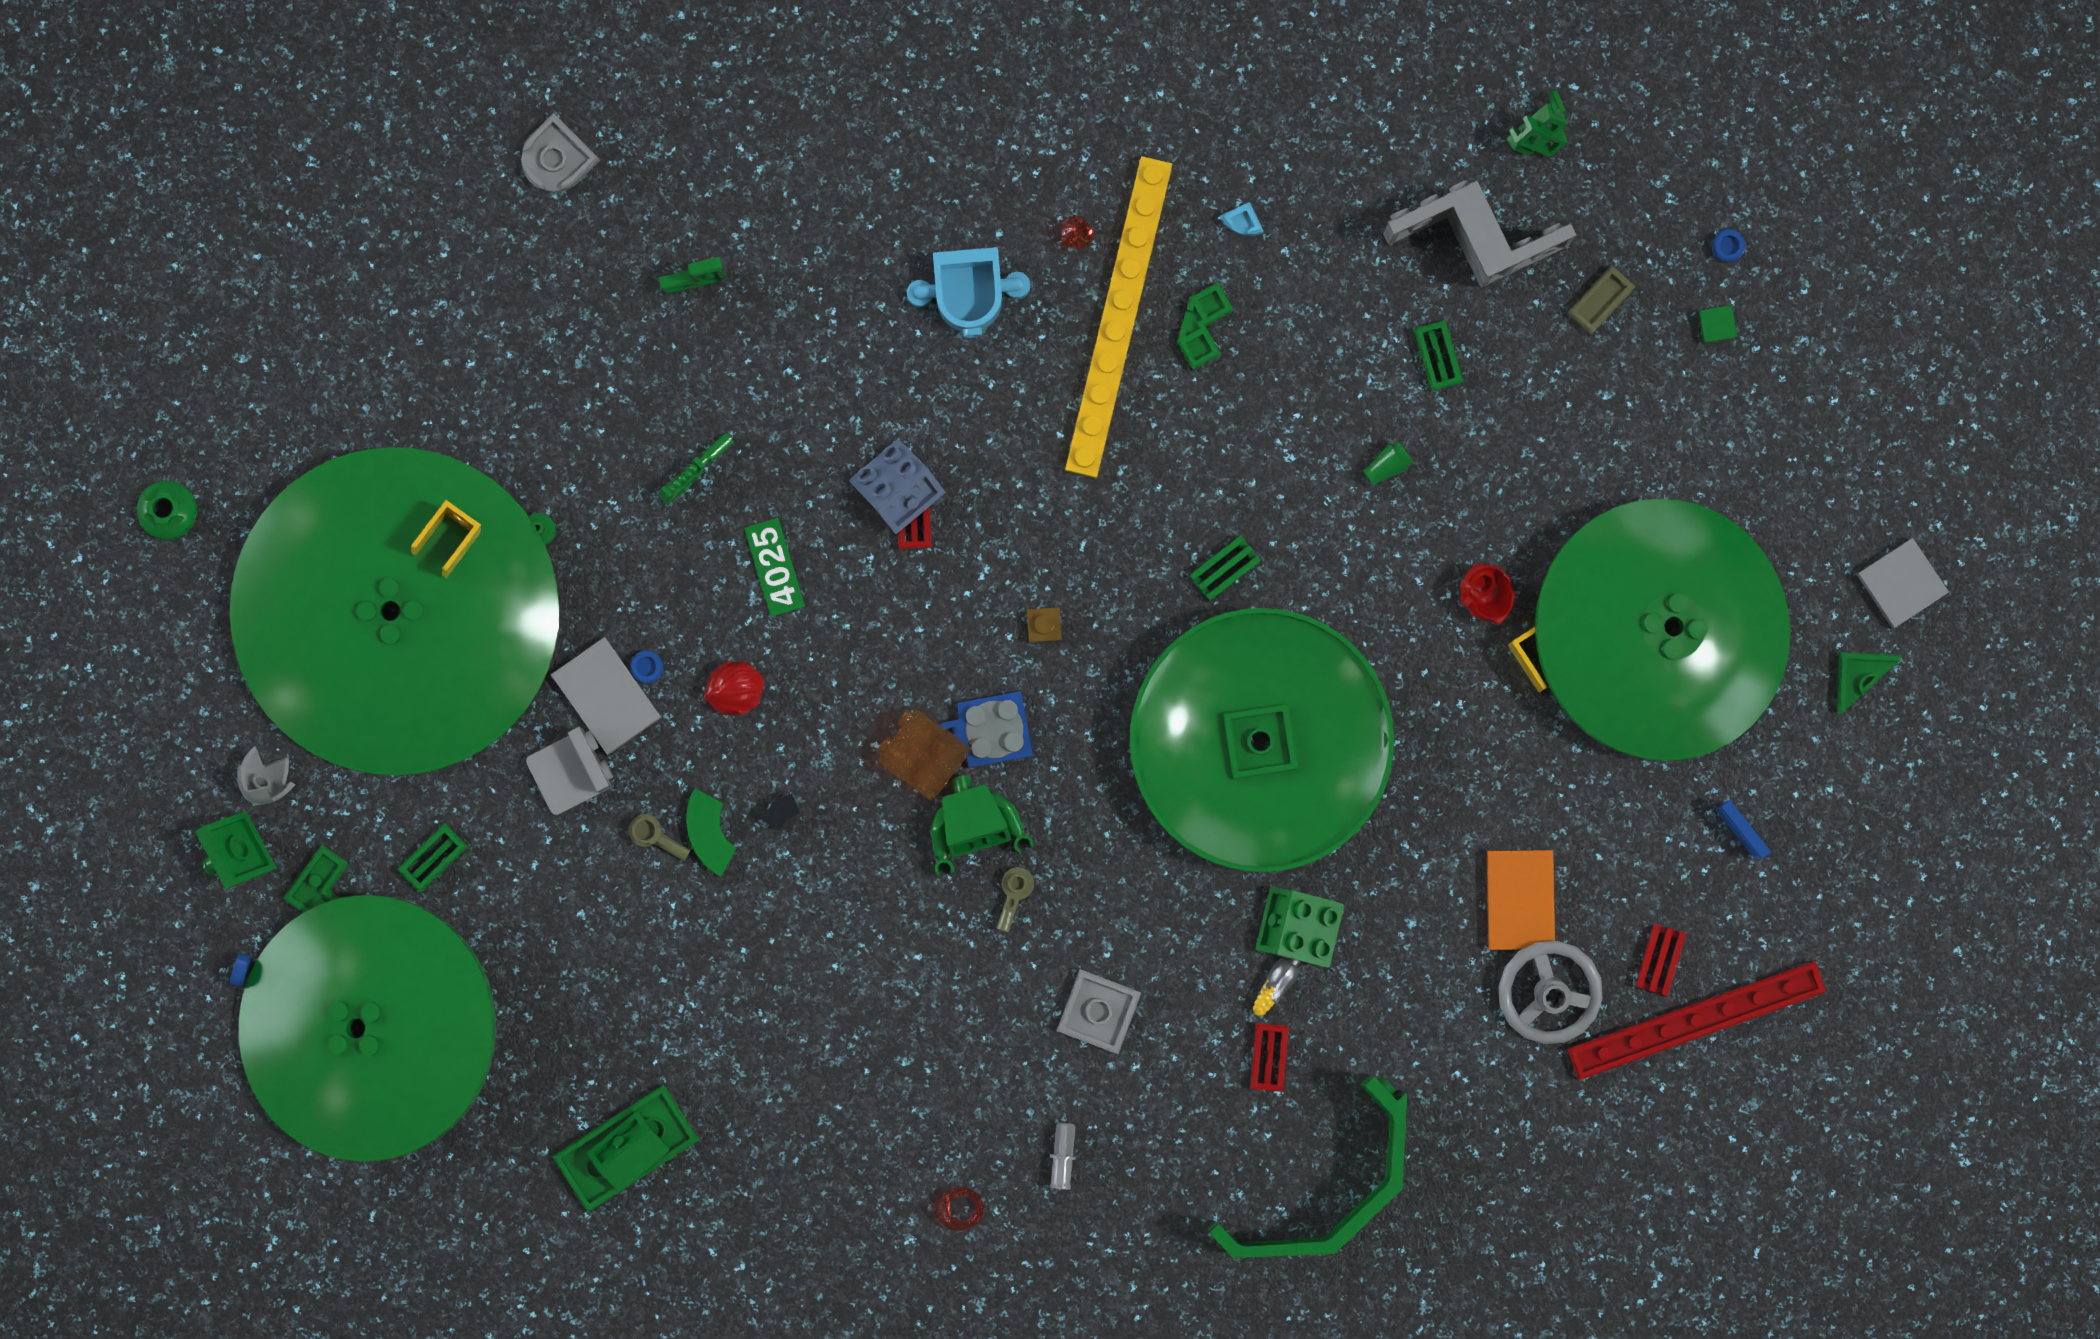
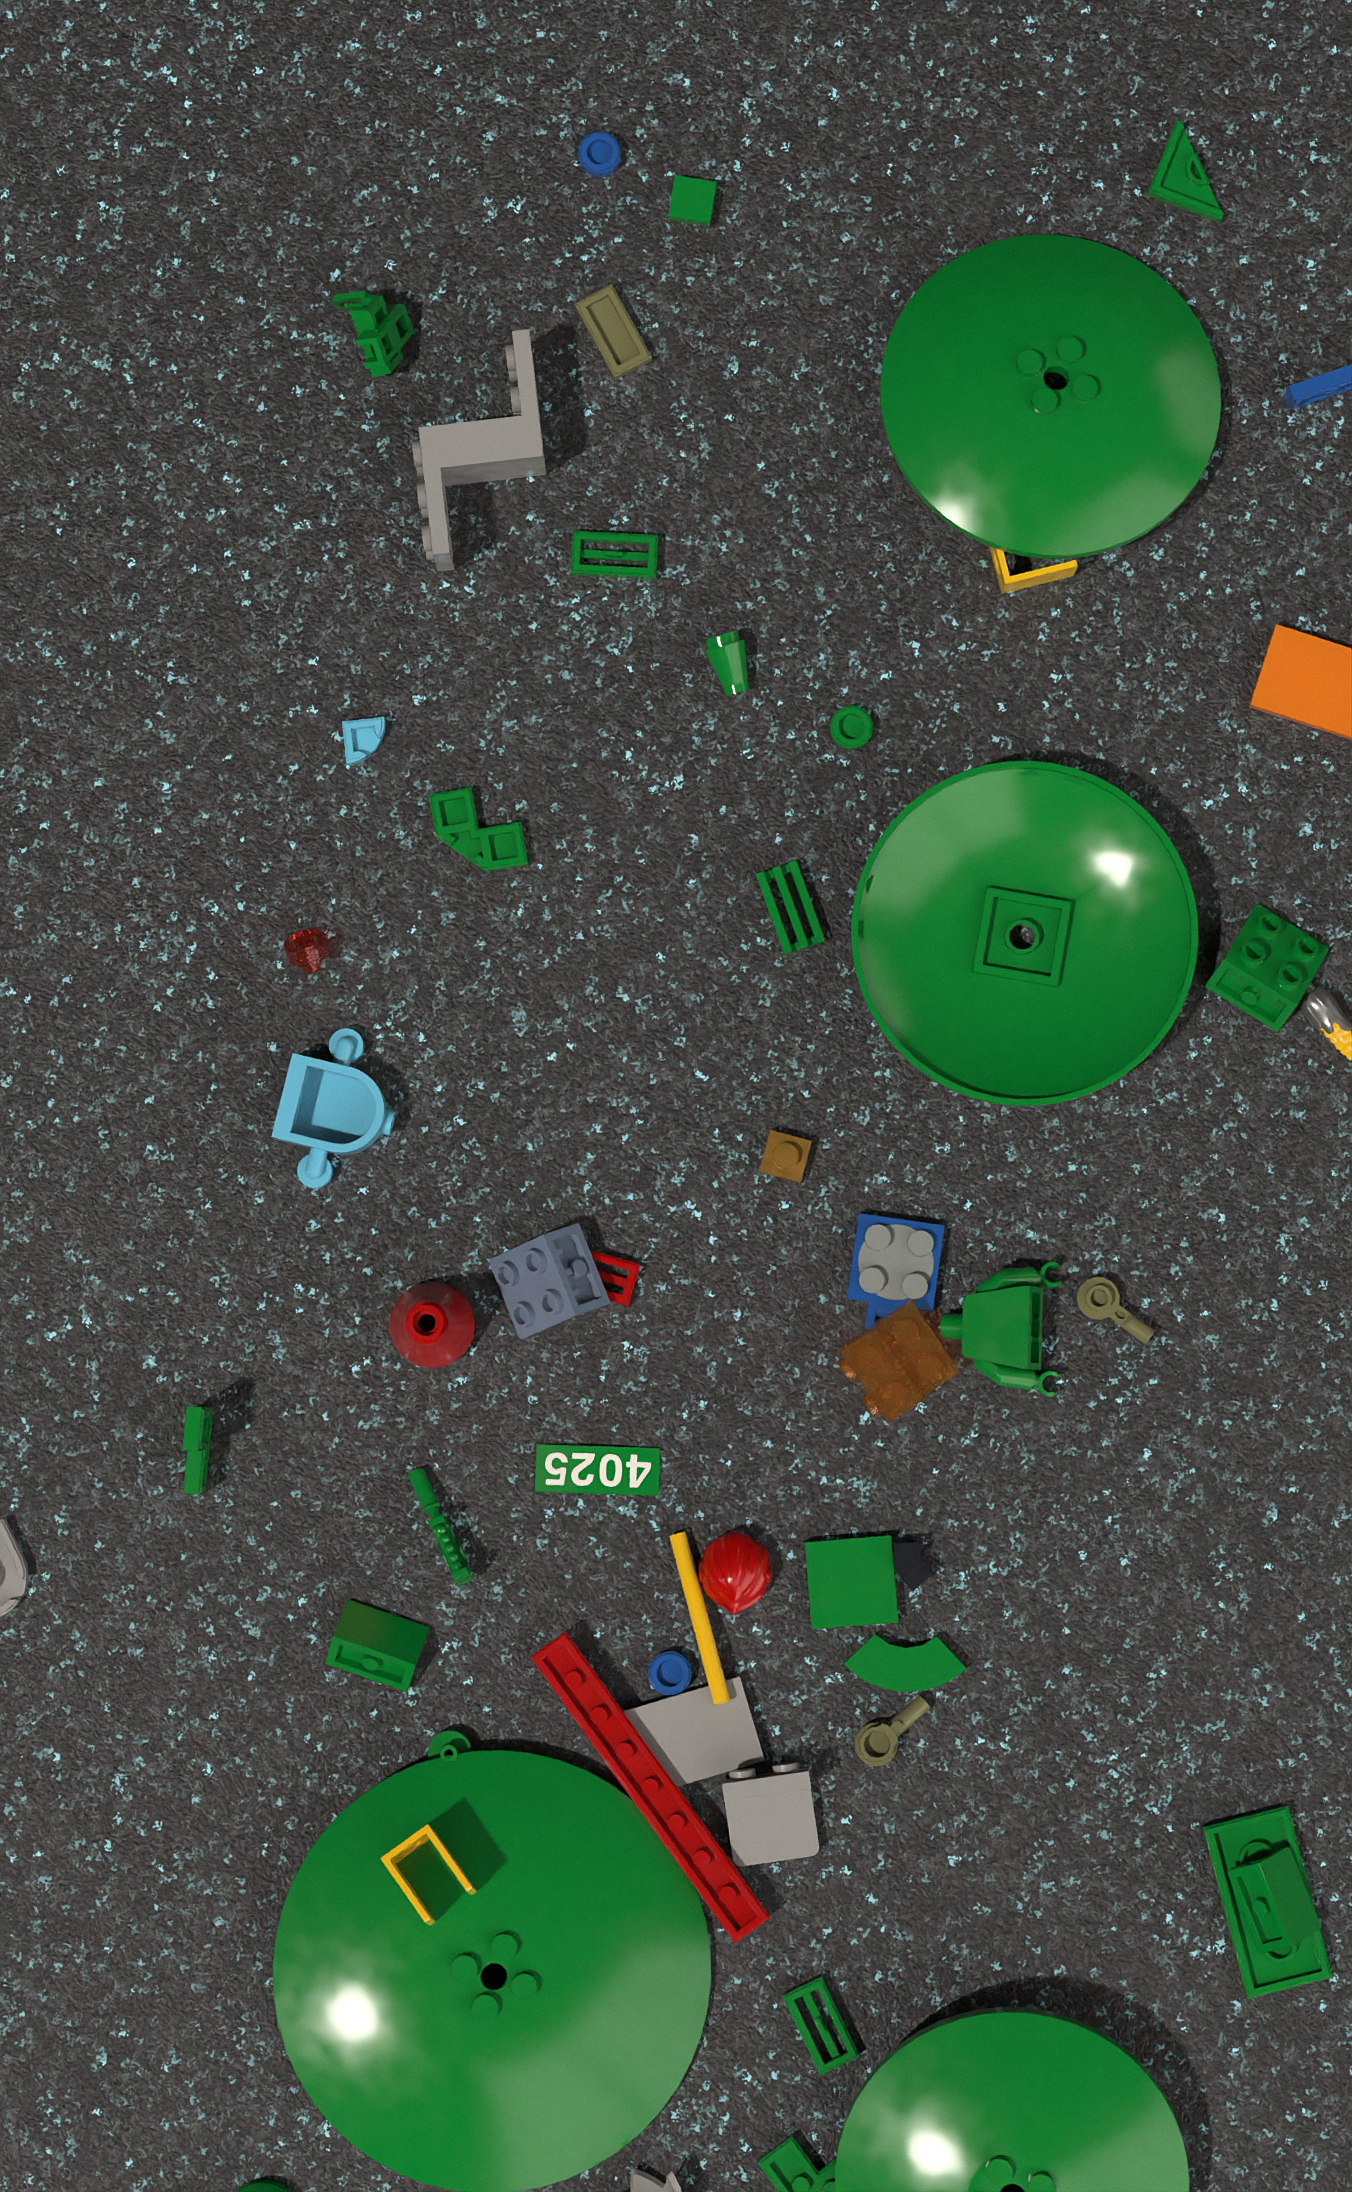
camera: 65 degrees left, 0 degrees up
light grey tile [1057,969,1141,1054] -> none
yellow plate [1065,156,1173,479] -> none
red hair [1460,562,1516,625] -> none
light grey tile [1856,538,1949,629] -> none
none -> green panel [325,1600,430,1692]
none -> red cone [389,1282,475,1368]
none -> red tile [530,1631,770,1943]
none -> yellow bar [669,1532,731,1705]
none -> green tile [804,1535,899,1629]
none -> green tile [830,706,873,750]

